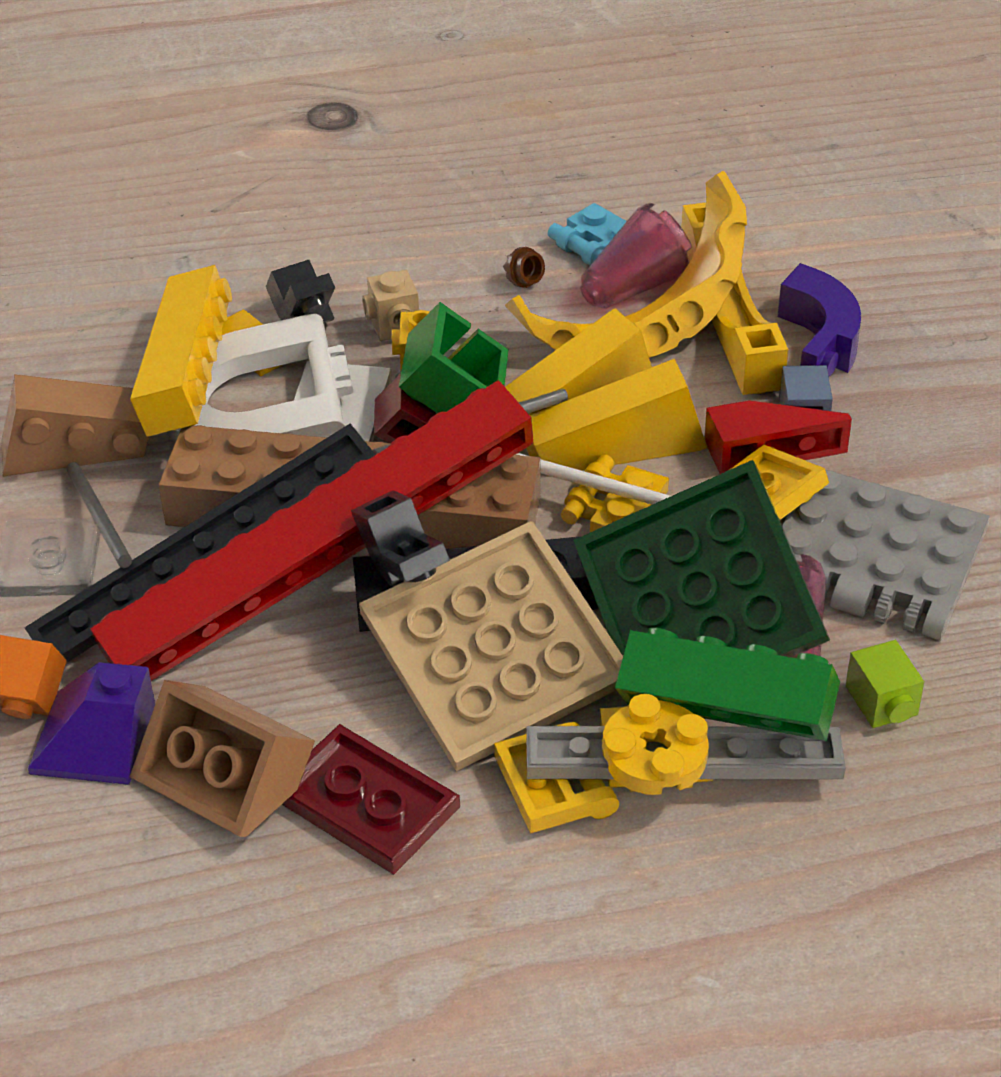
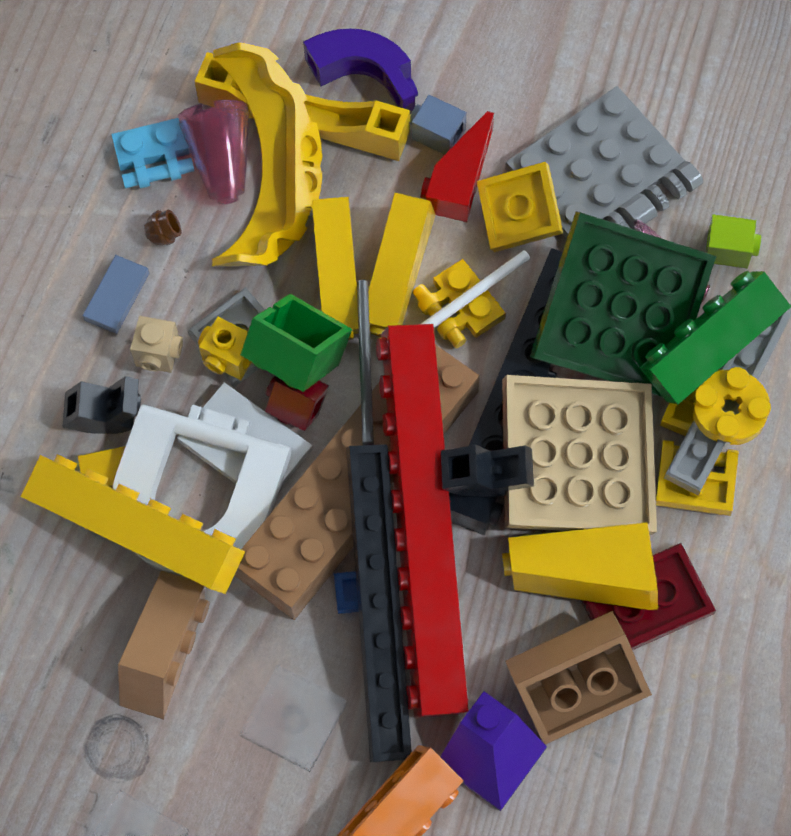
camera: 60 degrees left, 25 degrees up
dark grey axle [67,462,132,568] -> none
none -> sand blue tile [83,255,150,334]
none -> yellow slope [502,522,658,610]

